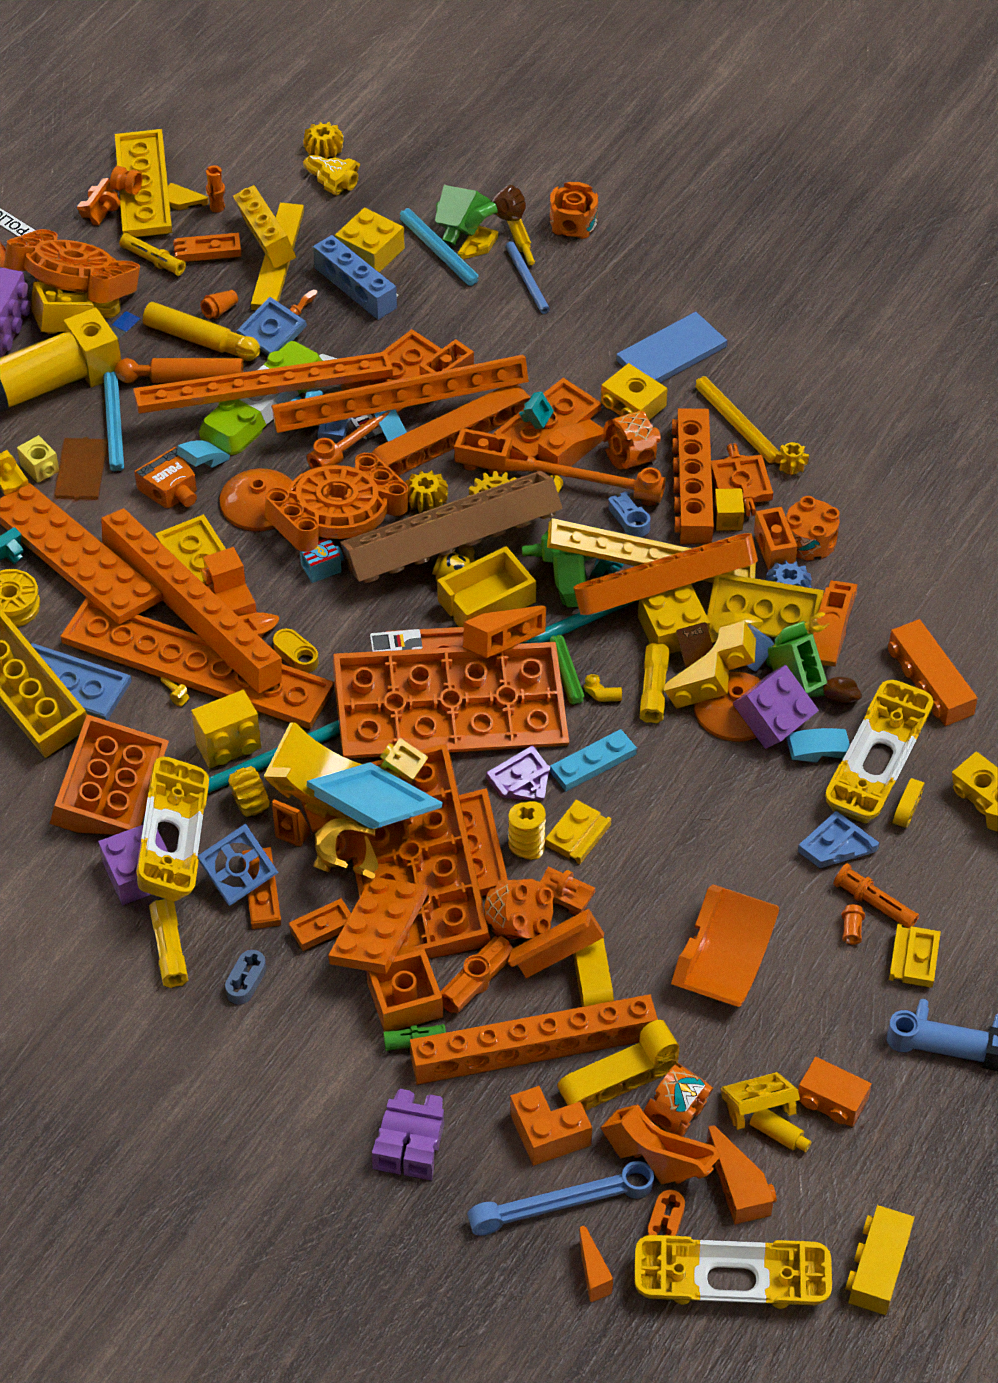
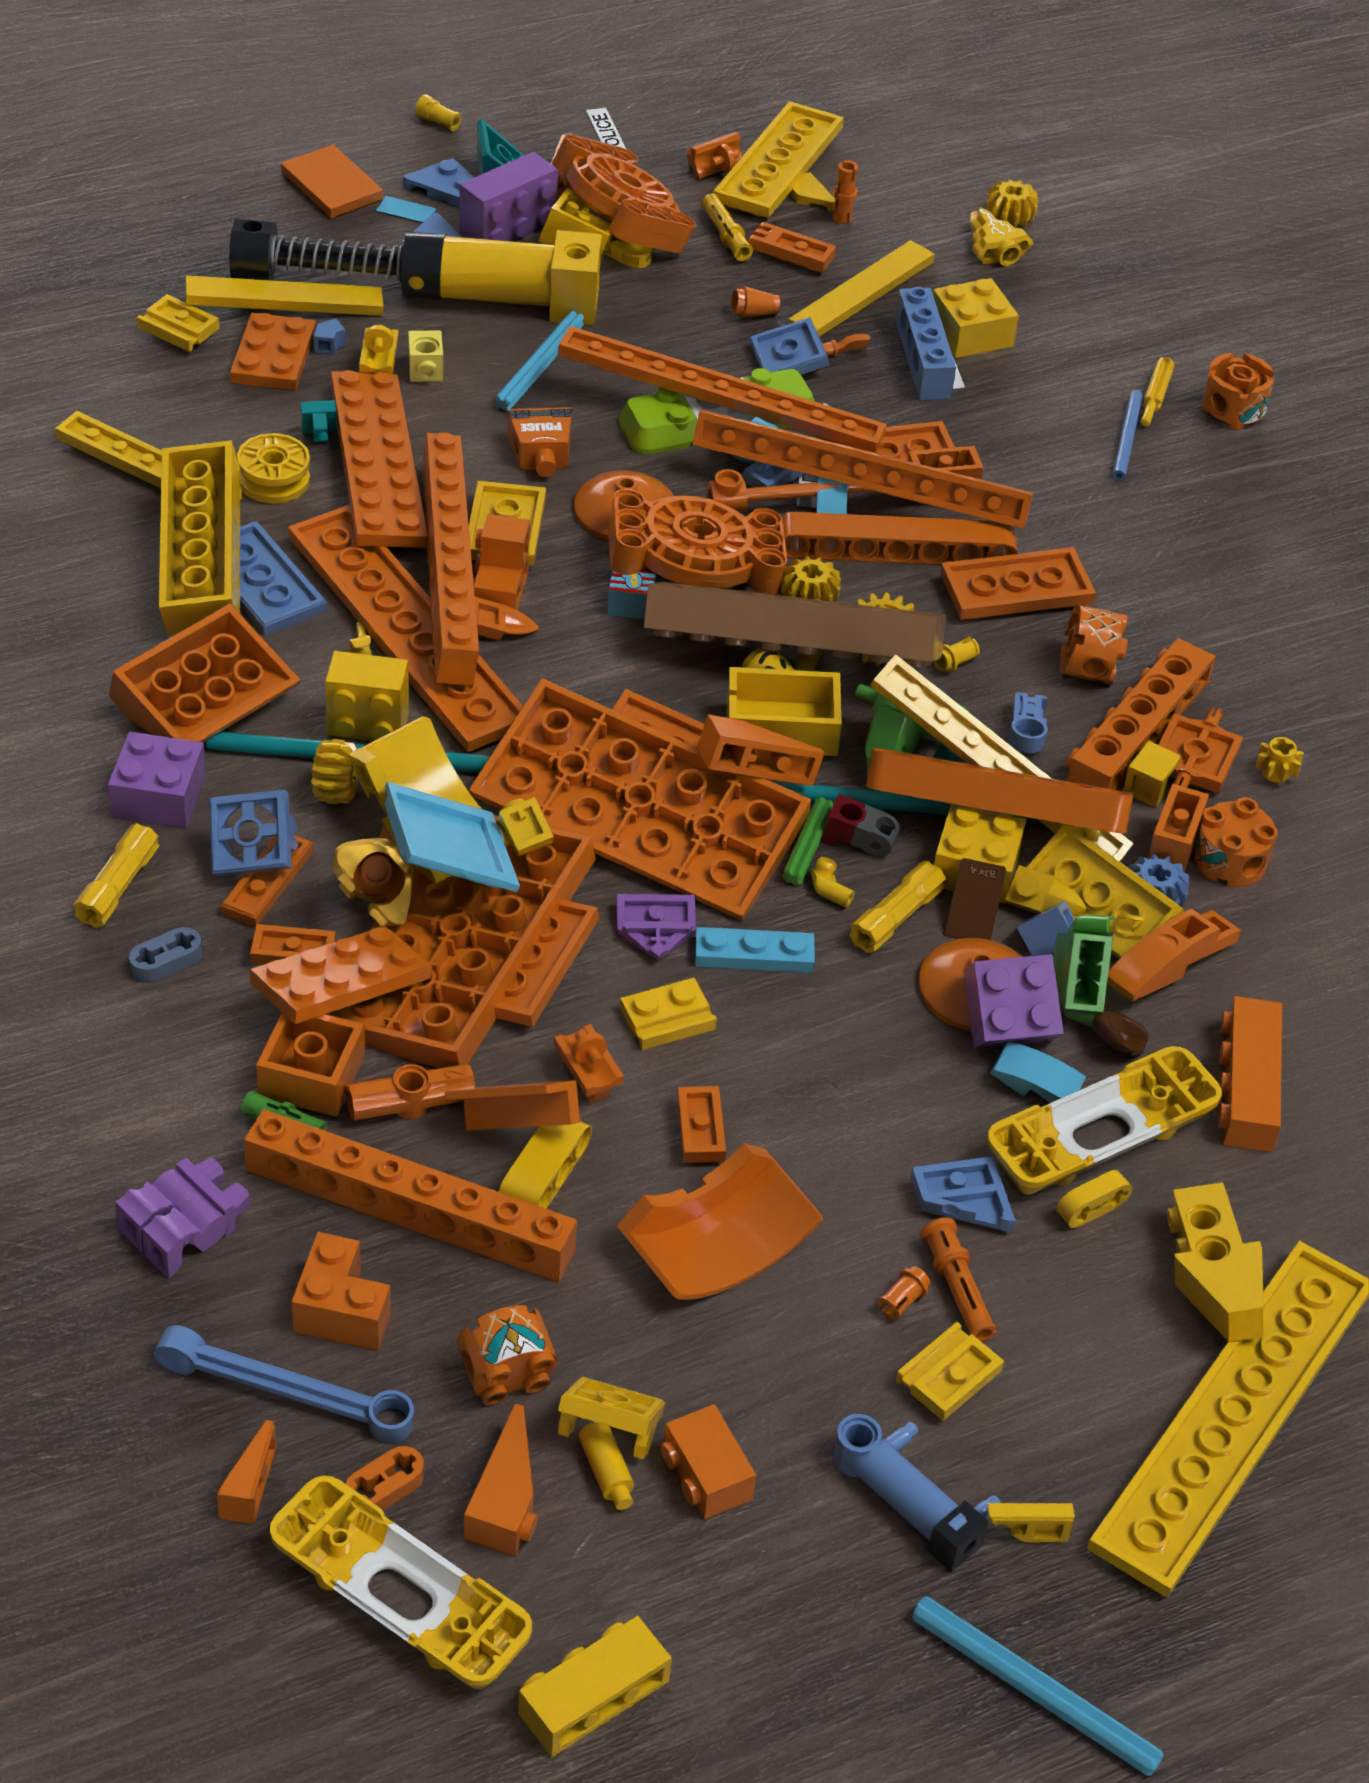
camera: 30 degrees right, 5 degrees down
clear orange piece [55,437,108,501] -> none
orange wheel [110,166,143,195] -> none
blue sticker [110,311,140,340] -> none
orange piece [115,358,244,383] -> none
yellow piece [136,756,209,901] -> none
yellow piece [142,302,260,361] -> none
medium azure slope [176,440,230,468] -> none
yellow brick [233,185,297,268] -> none
orange slope [272,799,310,847] -> none
yellow piece [273,628,319,673] -> none
sticker [370,629,422,652] -> none
medium azure axle [400,208,478,286] -> none
bright green torso [435,185,526,246] -> none
orange bar [454,428,666,506] -> none
yellow tile [457,225,498,260] -> none
orange brick [484,879,554,939] -> none
yellow piece [508,801,546,860] -> none
teal tile [519,392,554,429] -> none
orange slope [538,419,603,476] -> none
yellow beam [557,1020,680,1111] -> none
orange arch [600,1104,721,1184] -> none
yellow brick [601,363,668,420] -> none
medium blue tile [616,312,727,383] -> none
yellow arch [664,621,756,709] -> none
yellow axle [695,376,780,464] -> none
none -> orange plate [677,1086,726,1163]
none -> leg [821,794,900,858]

